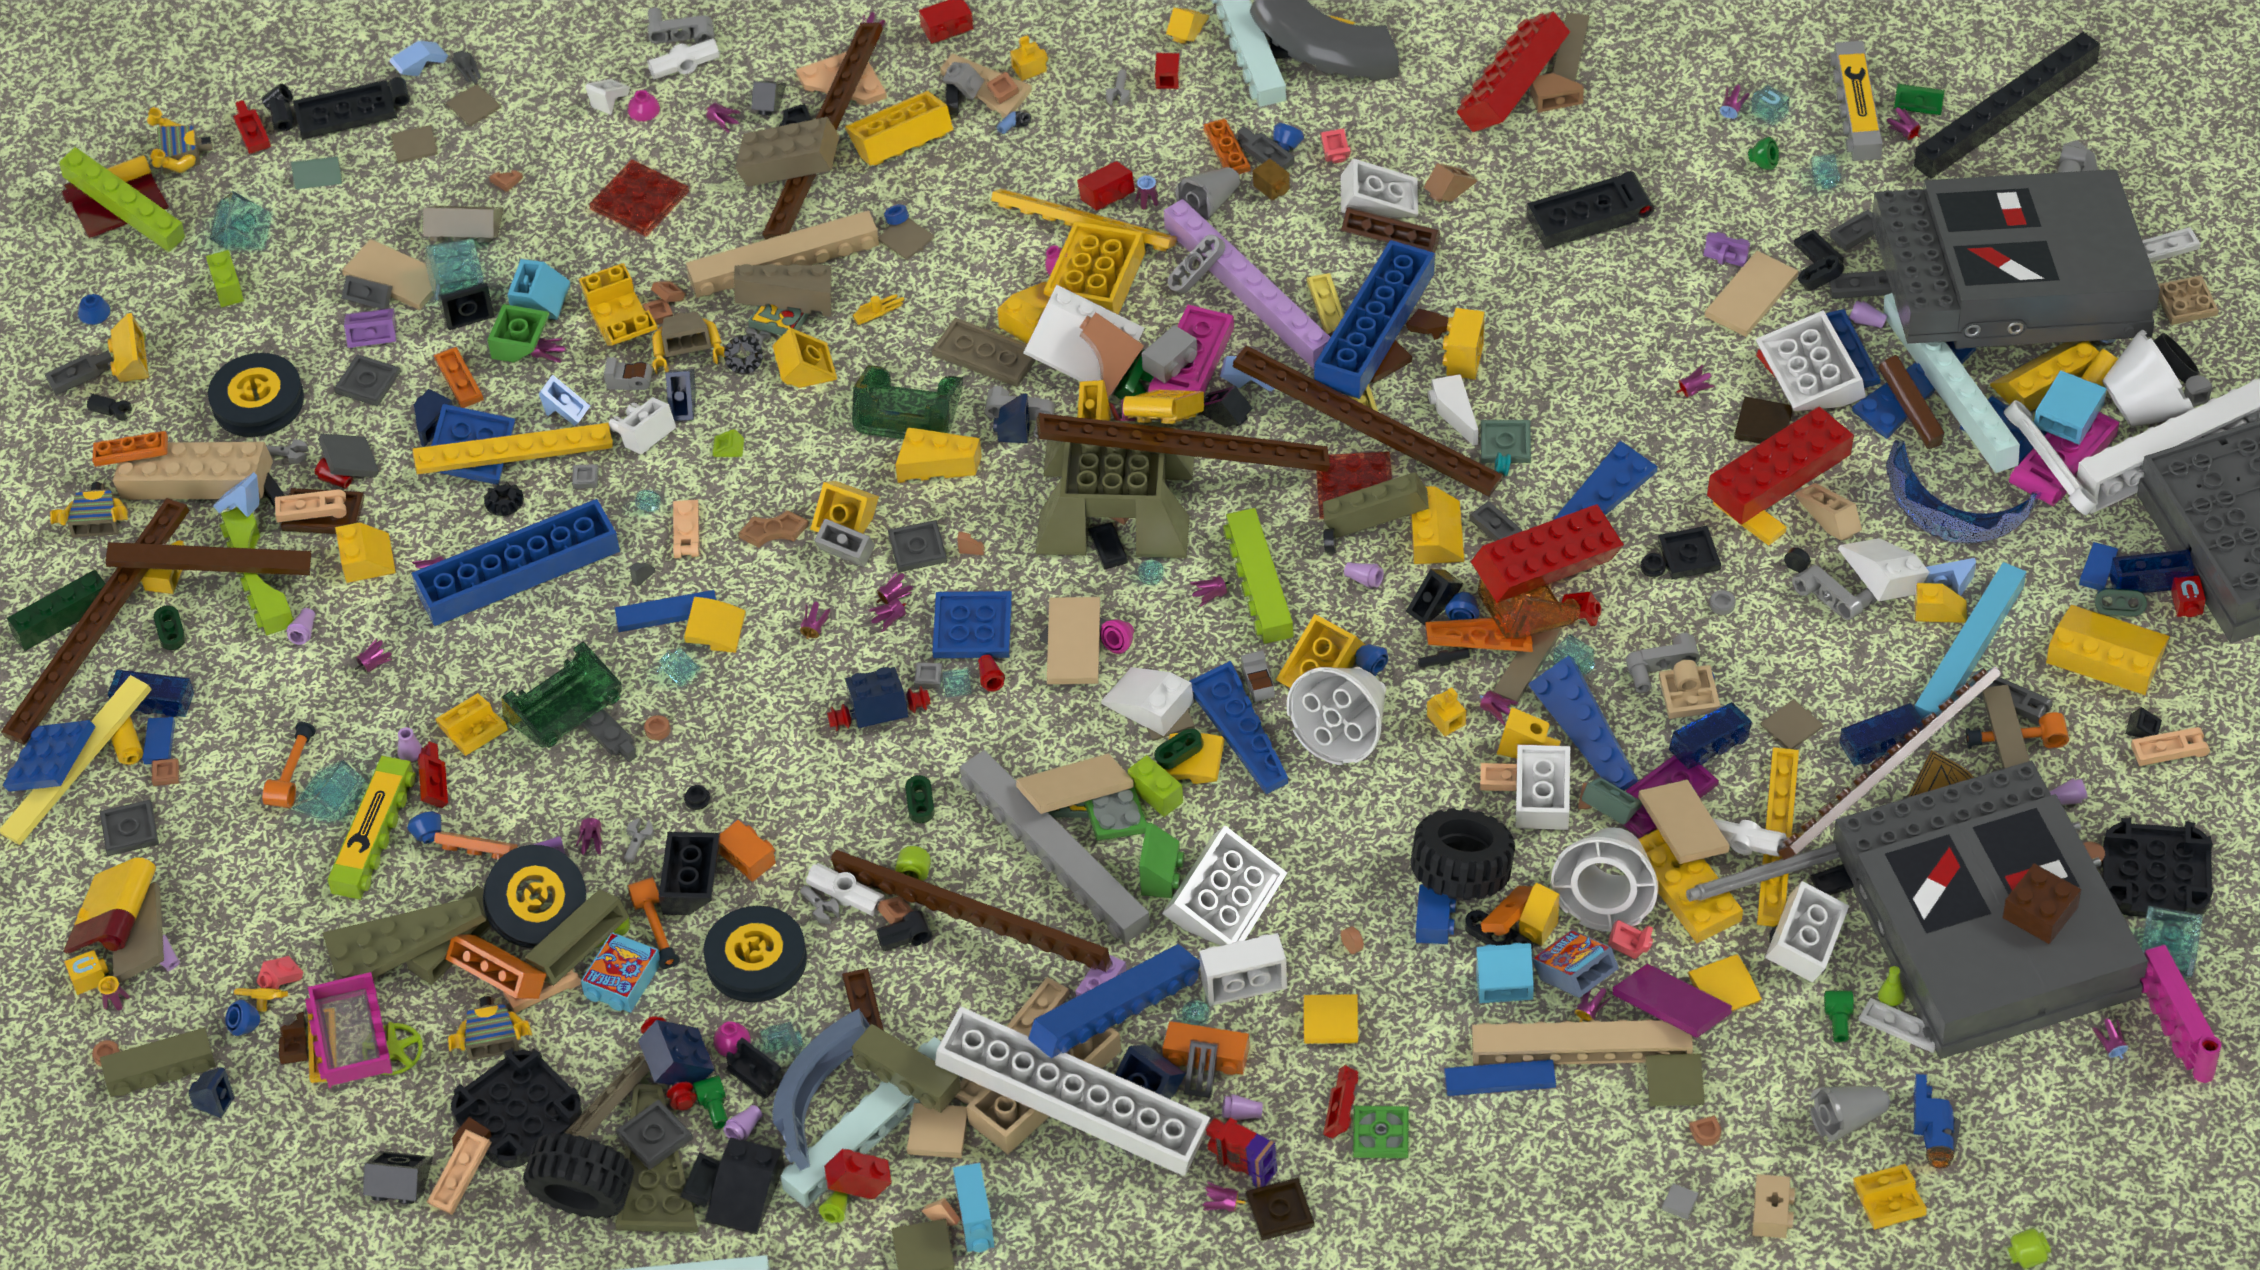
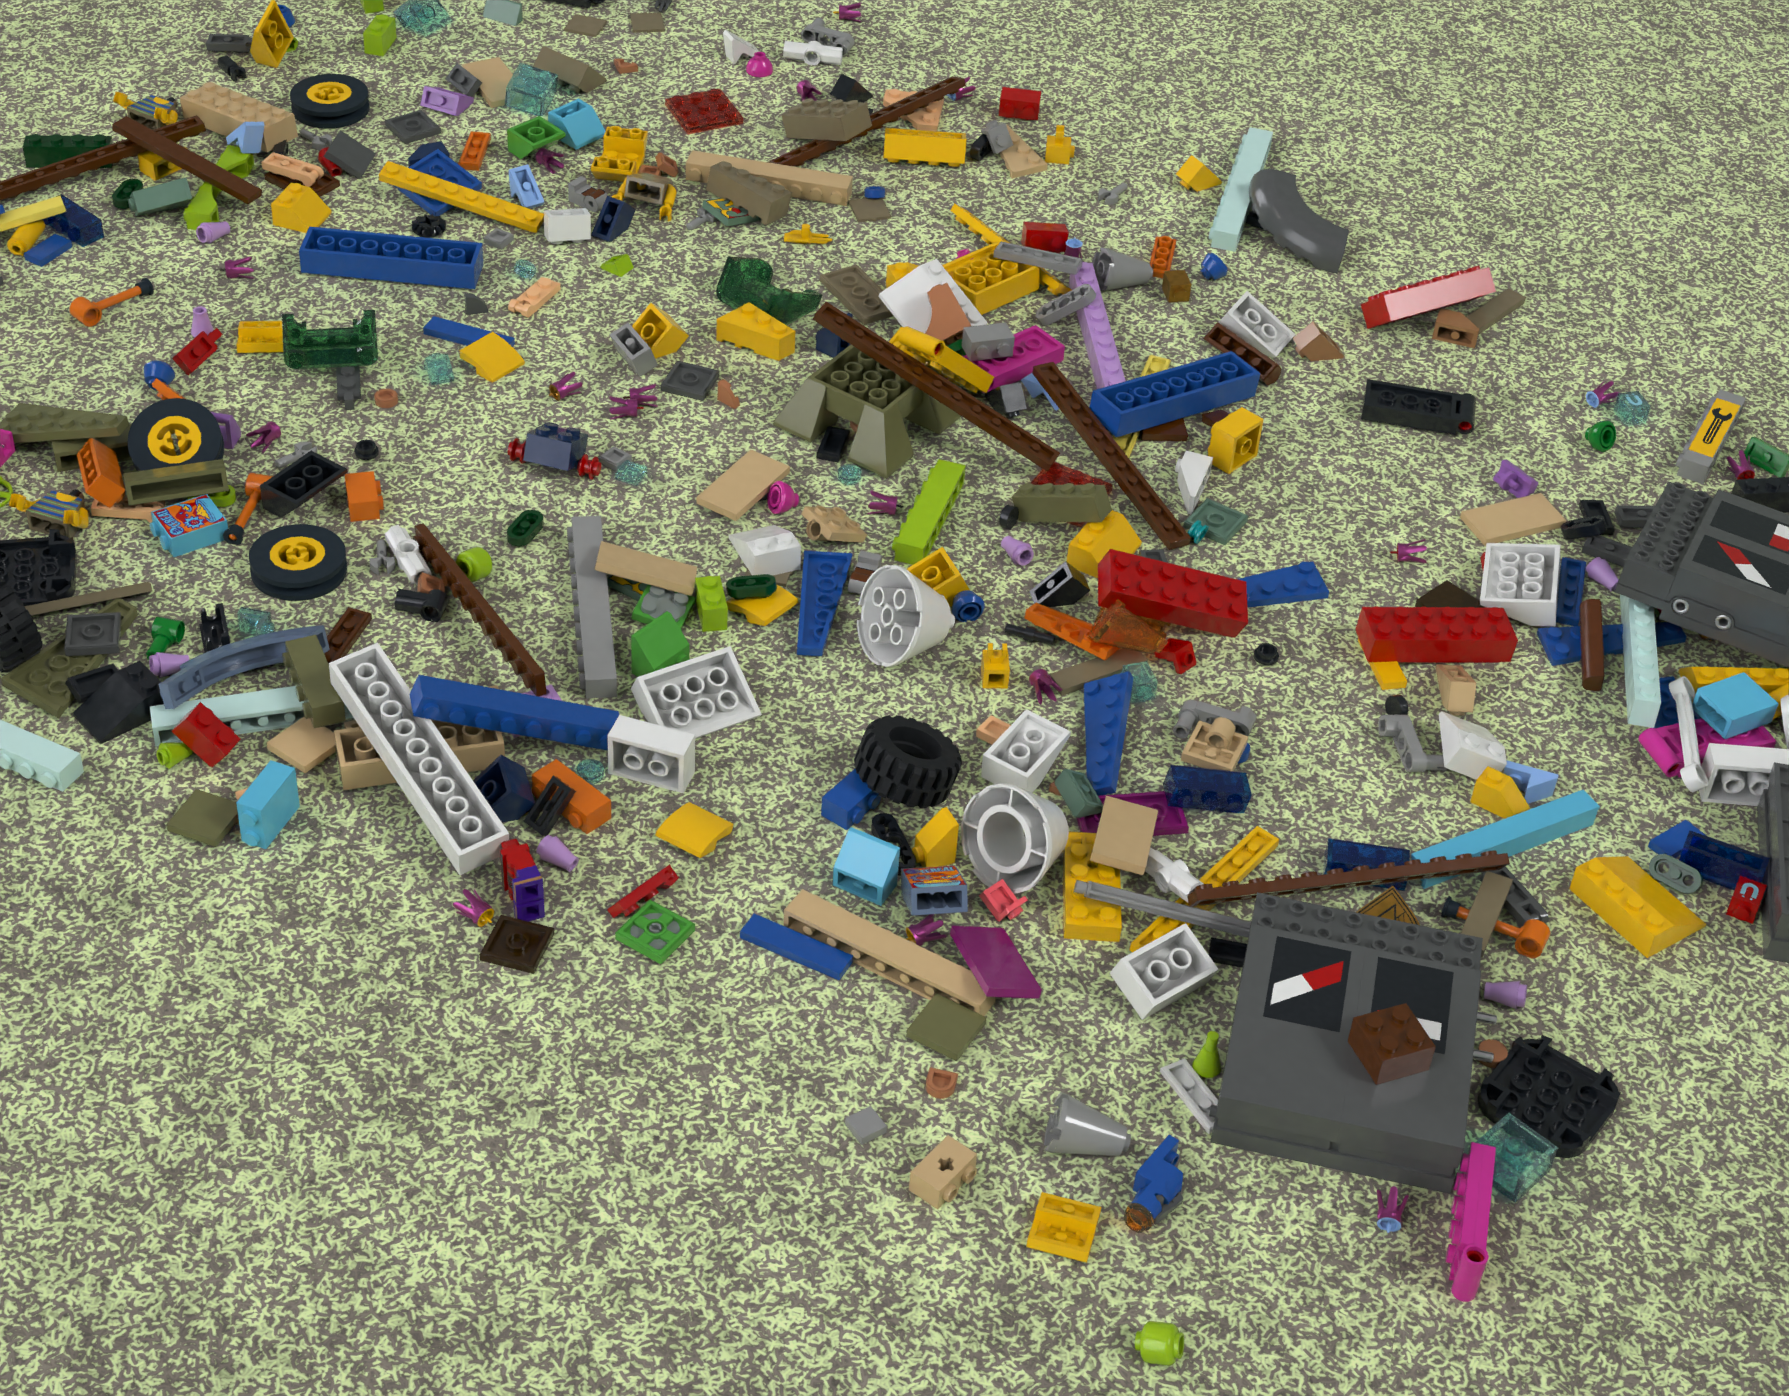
camera: 25 degrees right, 10 degrees down
orange tile [92,431,168,467] -> none
nougat tile [152,758,179,786] -> none
clear light blue slope [291,760,366,823] -> none
brick [327,755,416,900] -> none
black slope [437,282,495,331] -> none
dark blue brick [638,1016,715,1111] -> none
dark pink brick [713,1021,751,1057] -> none
black gear [724,335,763,374] -> none
medium nougat tile [738,510,809,548] -> none
yellow slope [772,328,837,388] -> none
blue plate [932,591,1012,658] -> none
red cone [978,655,1005,692] -> none
nougat tile [986,72,1019,104] -> none
arm [996,111,1032,134] -> none
red brick [1155,53,1180,89] -> none
dark grey hinge [1237,126,1294,170] -> none
coral bracket [1320,128,1351,163] -> none
nougat tile [1341,926,1364,954] -> none
blue cone [1445,592,1480,620] -> none
orange tile [1480,886,1533,935] -> none
yellow torso [1497,707,1561,759] -> none
black plate [1658,526,1721,580] -> none
yellow slope [1688,954,1762,1012] -> none
light grey tile [1710,590,1736,615] -> none
dark tan piece [1760,699,1823,749] -> none
clear light blue bracket [1810,154,1841,189] -> none
green pin [1824,990,1854,1042] -> none
clear blue windscreen [1886,439,2042,544] -> none
black slope [2125,707,2162,738] -> none
light nougat plate [2131,727,2210,766] -> none
none -> sand green slope [128,178,192,217]
none -> tan plate [801,505,867,543]
none -> light grey tile [993,241,1083,275]

